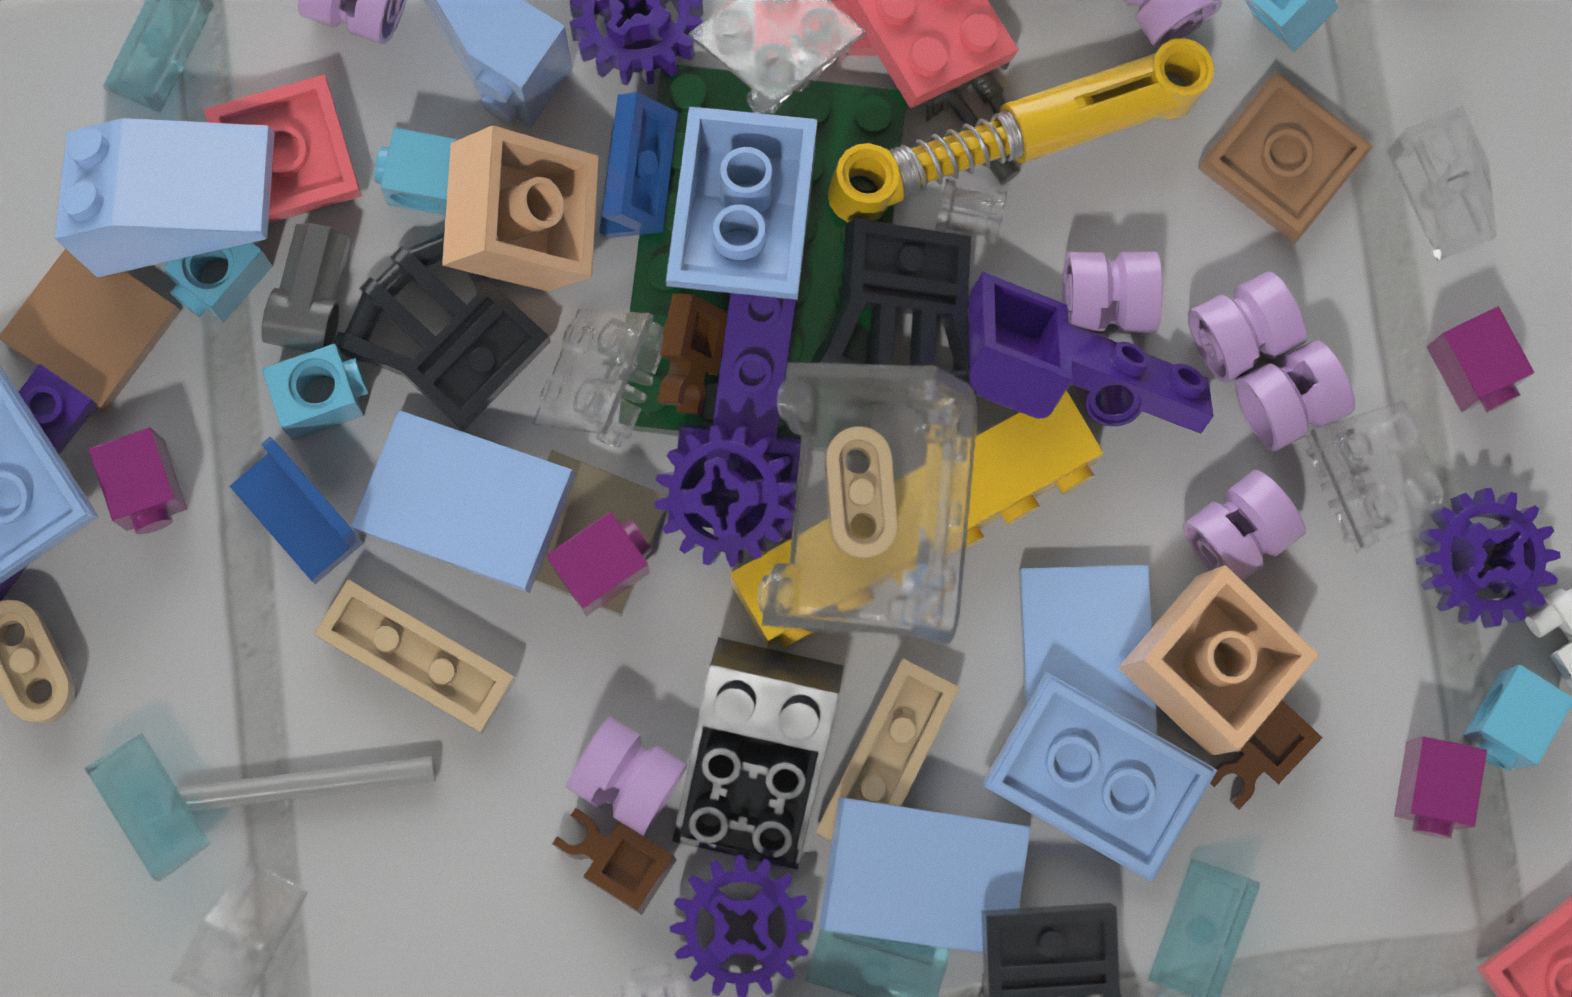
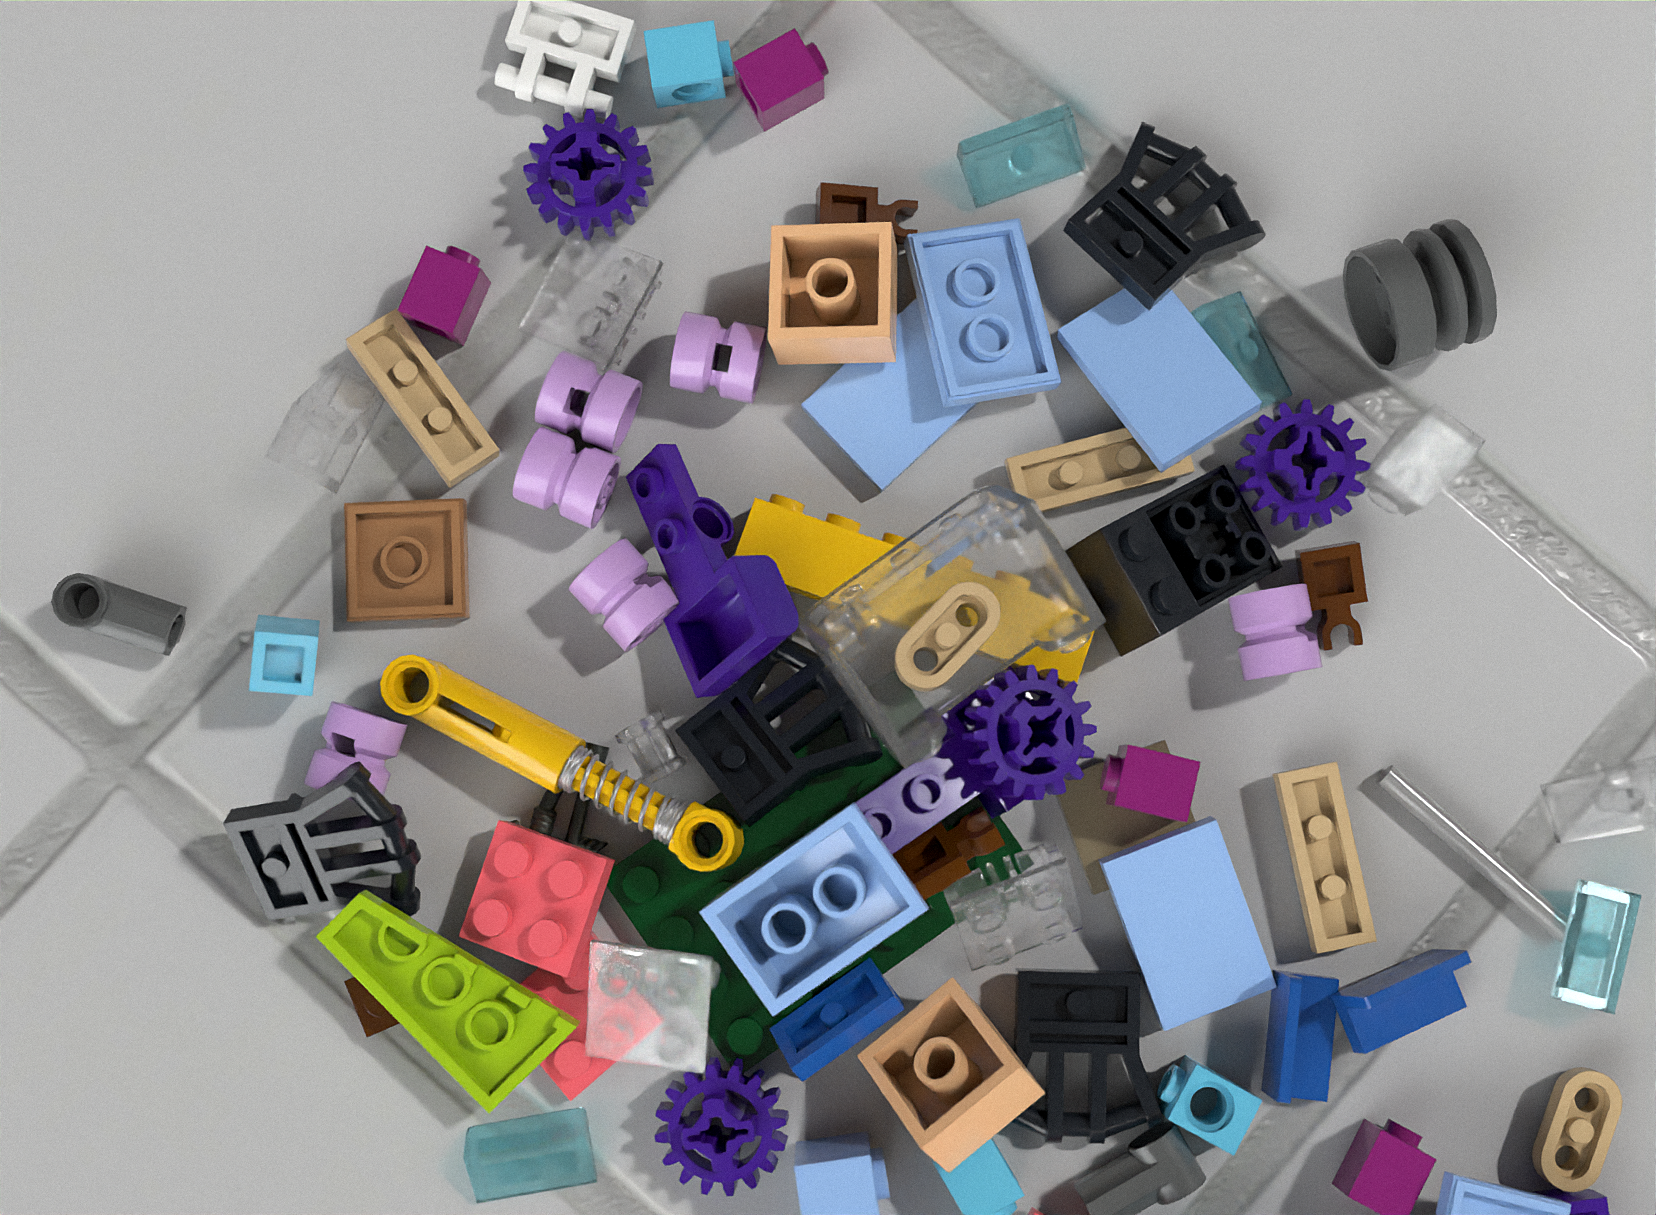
camera: 125 degrees left, 5 degrees up
none -> tan plate [346,308,500,488]
none -> blue panel [1331,949,1472,1054]

